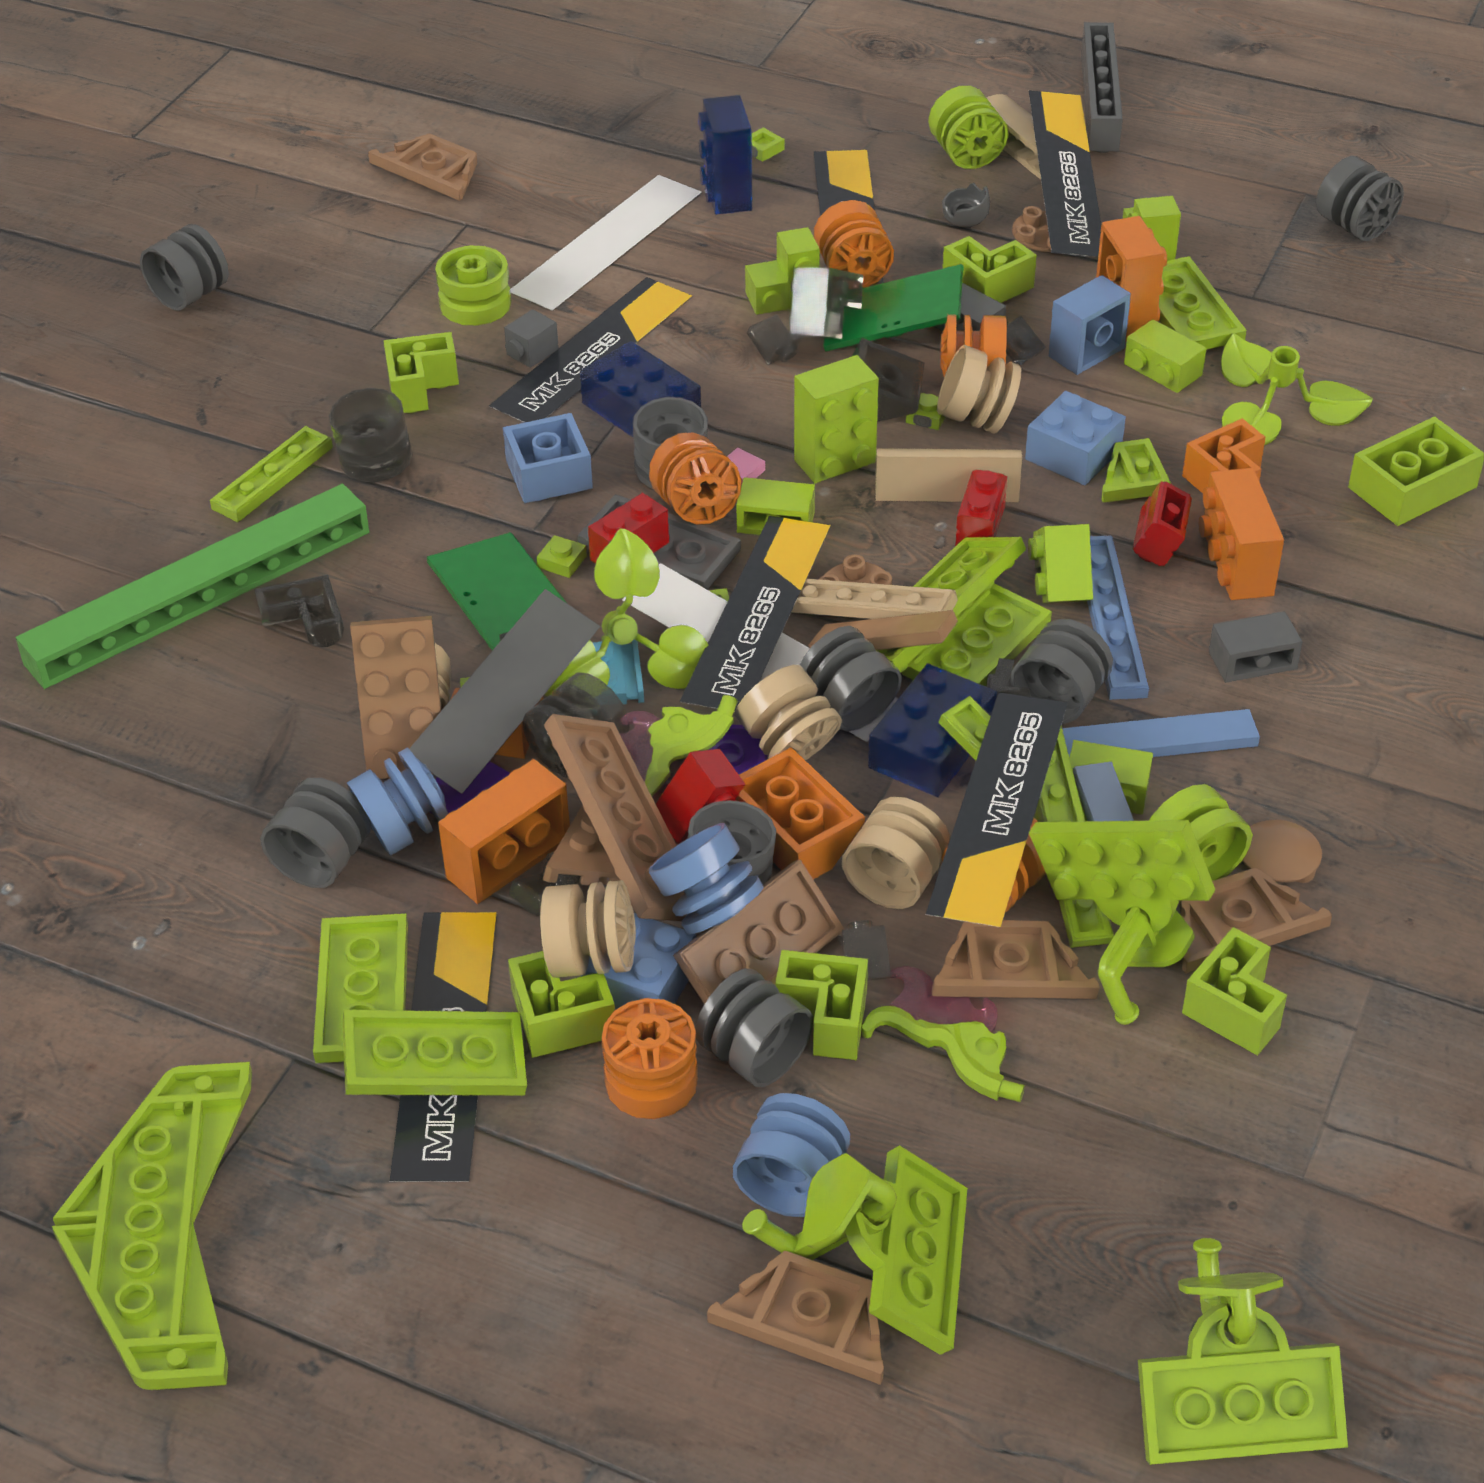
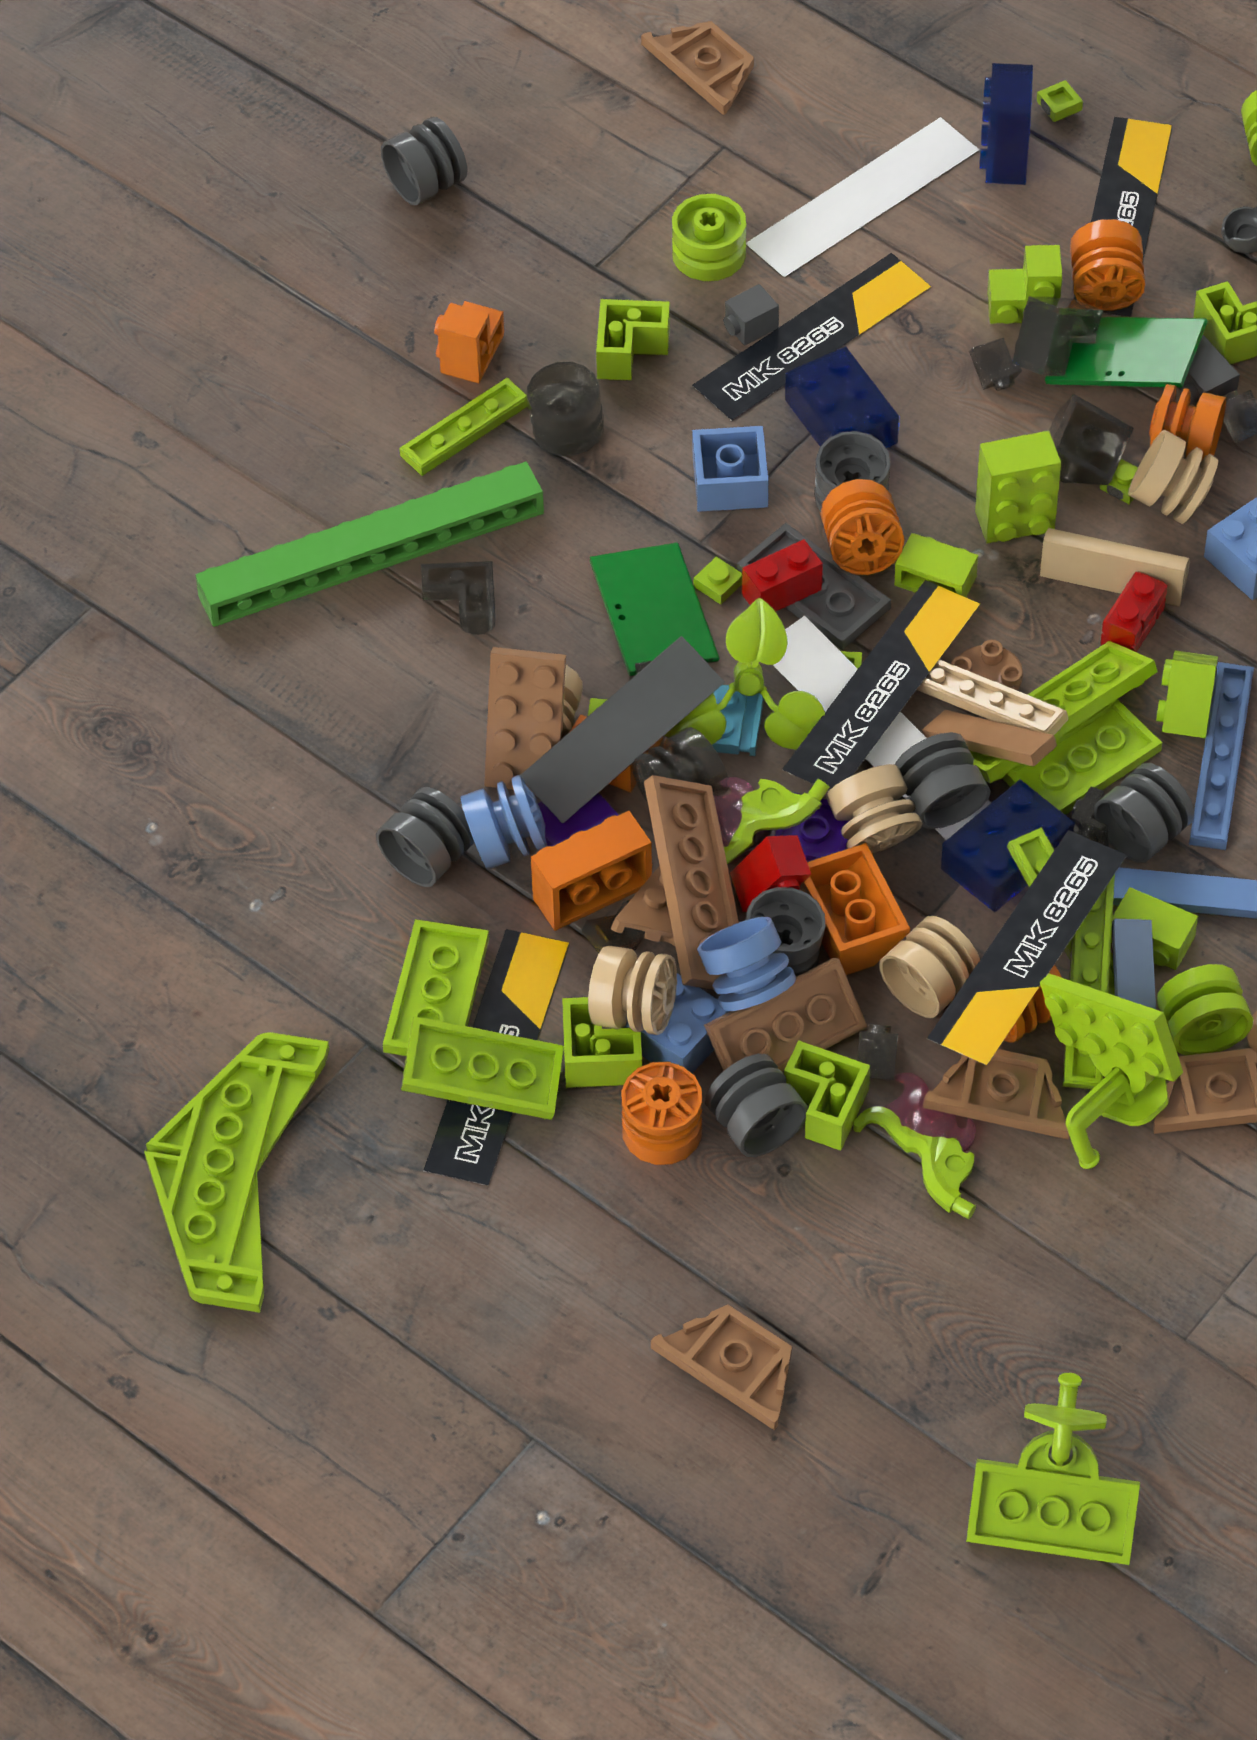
camera: 15 degrees right, 10 degrees up
bright pink tile [727,447,765,485] -> none
medium blue wheel [733,1093,850,1217] -> none
lime plate [742,1145,968,1355] -> none
lime brick [1182,927,1287,1056] -> none
none -> orange brick [434,301,504,384]

